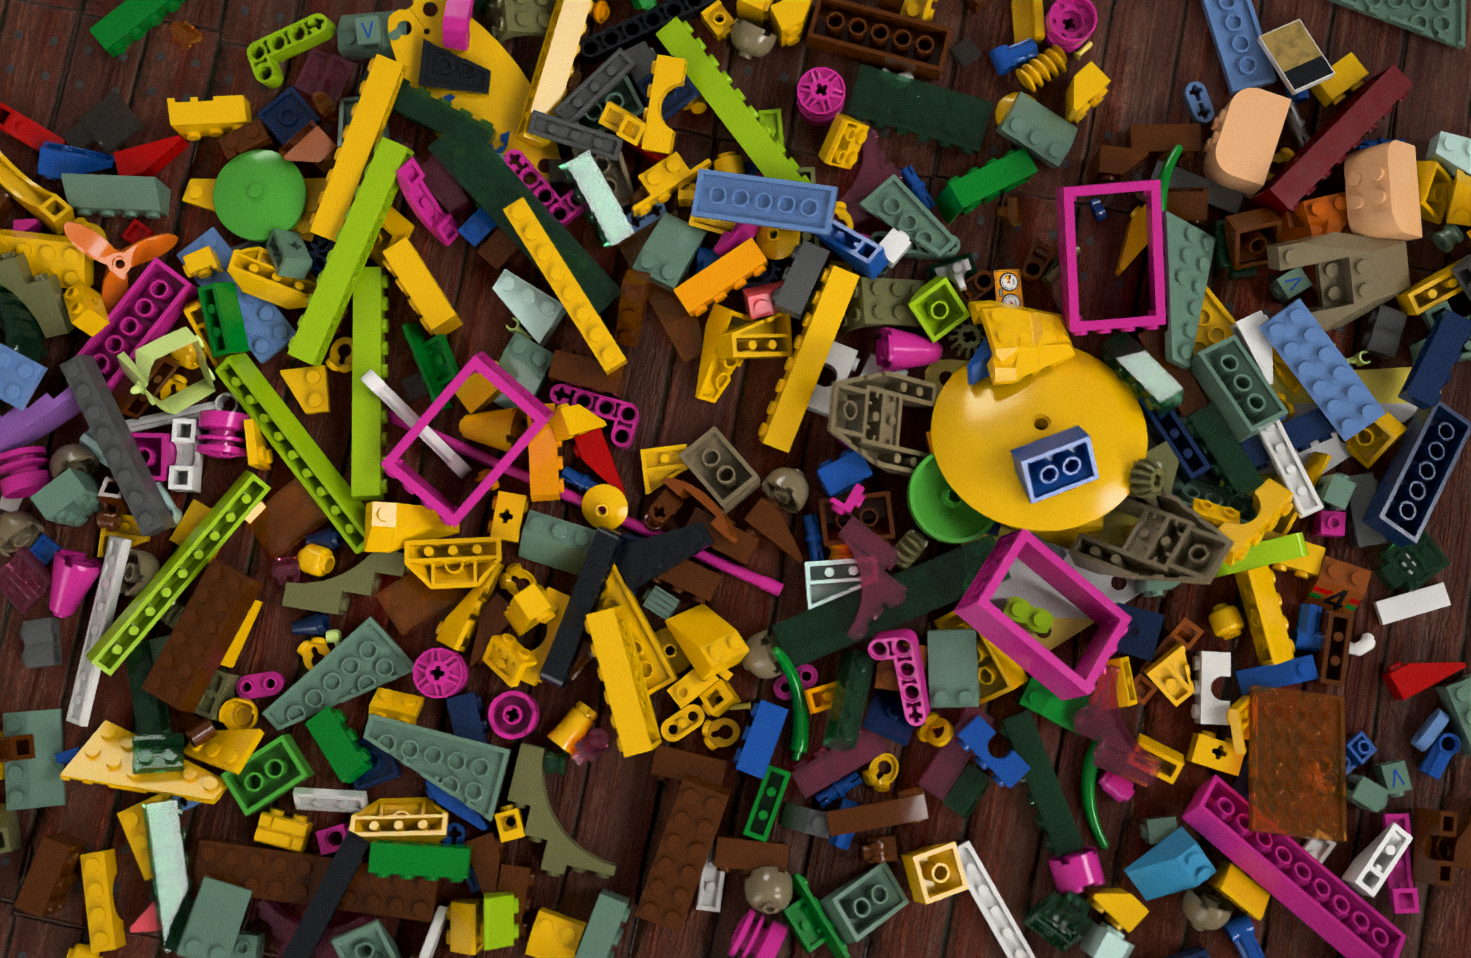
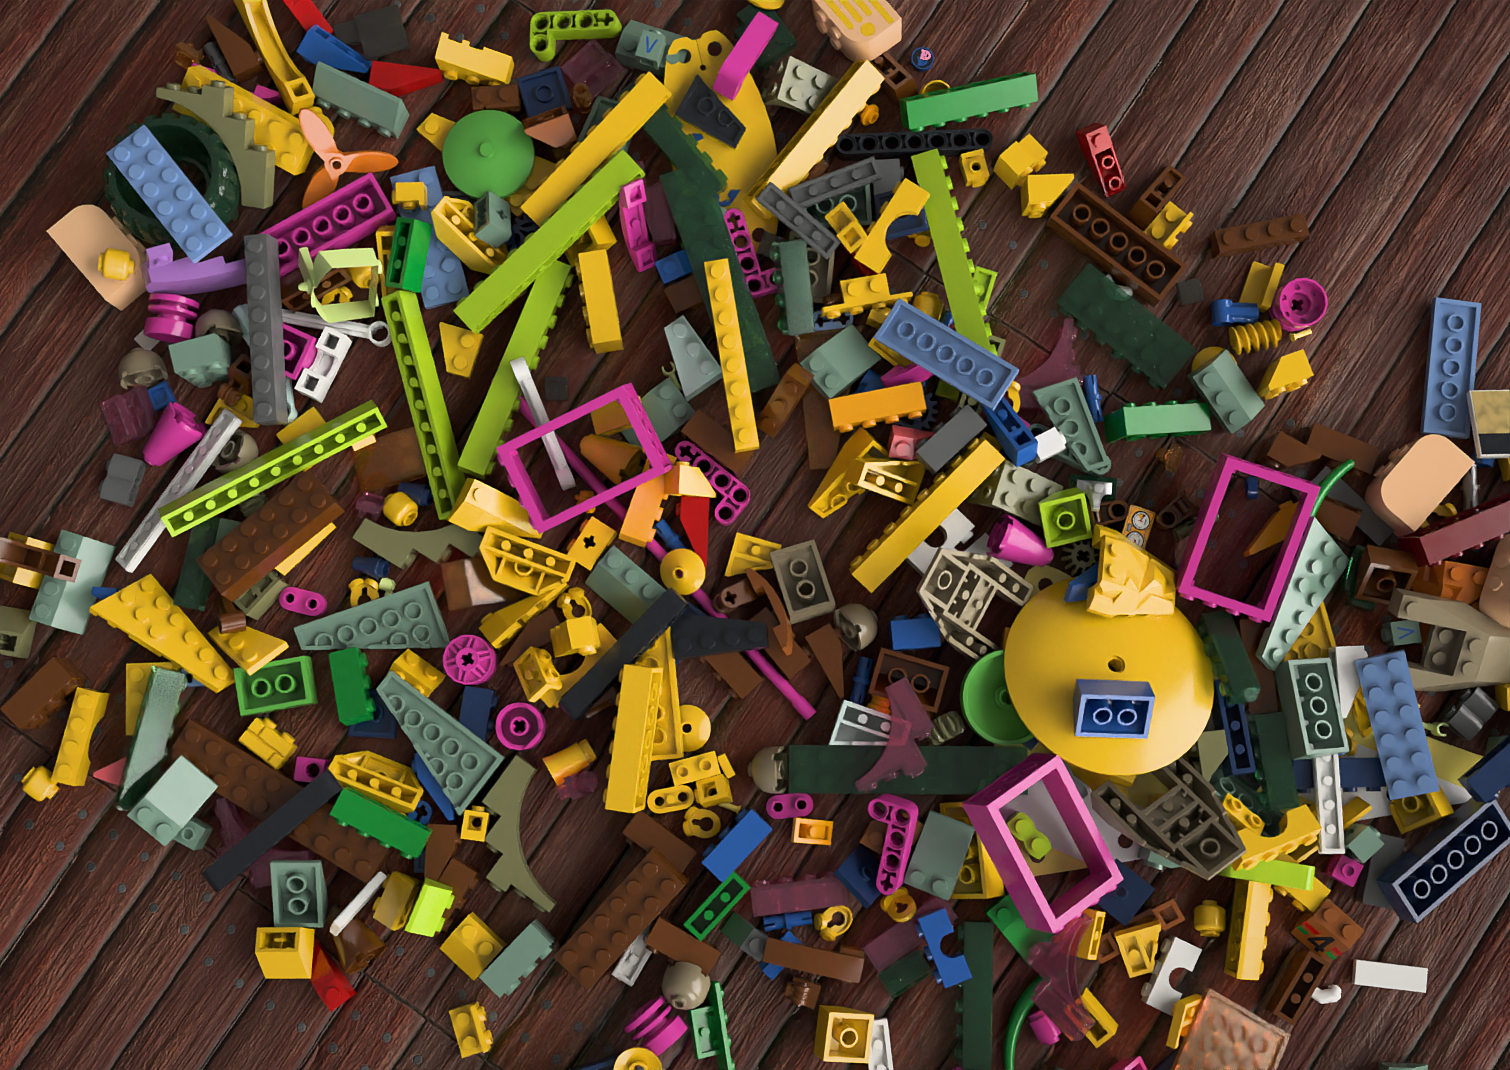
camera: 15 degrees right, 0 degrees up
yellow brick [63,280,110,337] -> none
red tile [121,218,155,244] -> none
clear green bracket [132,732,185,774] -> none
dark pink wheel [195,410,250,459] -> none
yellow hair [218,697,258,730] -> none
yellow wing [244,419,273,471] -> none
white tile [293,787,369,813] -> none
yellow piece [325,337,353,373] -> none
green bracket [402,323,460,410] -> none
clear green wheel [545,750,567,776] -> none
sand green brick [642,585,681,620] -> none
yellow slope [665,604,749,681] -> none
dark tan cylinder [731,18,778,60] -> none
yellow dish [756,226,800,260] -> none
green animal [772,646,809,762] -> none
dark pink wheel [796,67,845,126] -> none
yellow slope [818,113,870,170] -> none
sand green slope [820,862,909,944] -> none
clear green brick [823,649,875,753] -> none
dark pink bracket [829,484,866,516] -> none
olive gear [1128,458,1167,500] -> none
medium blue beam [1183,81,1214,126] -> none
yellow brick [1186,730,1244,776] -> none
blue slope [1235,655,1319,695] -> none
blue piece [1291,603,1322,653] -> none
clear green piece [1374,529,1451,592] -> none
red slope [1381,661,1467,700] -> none

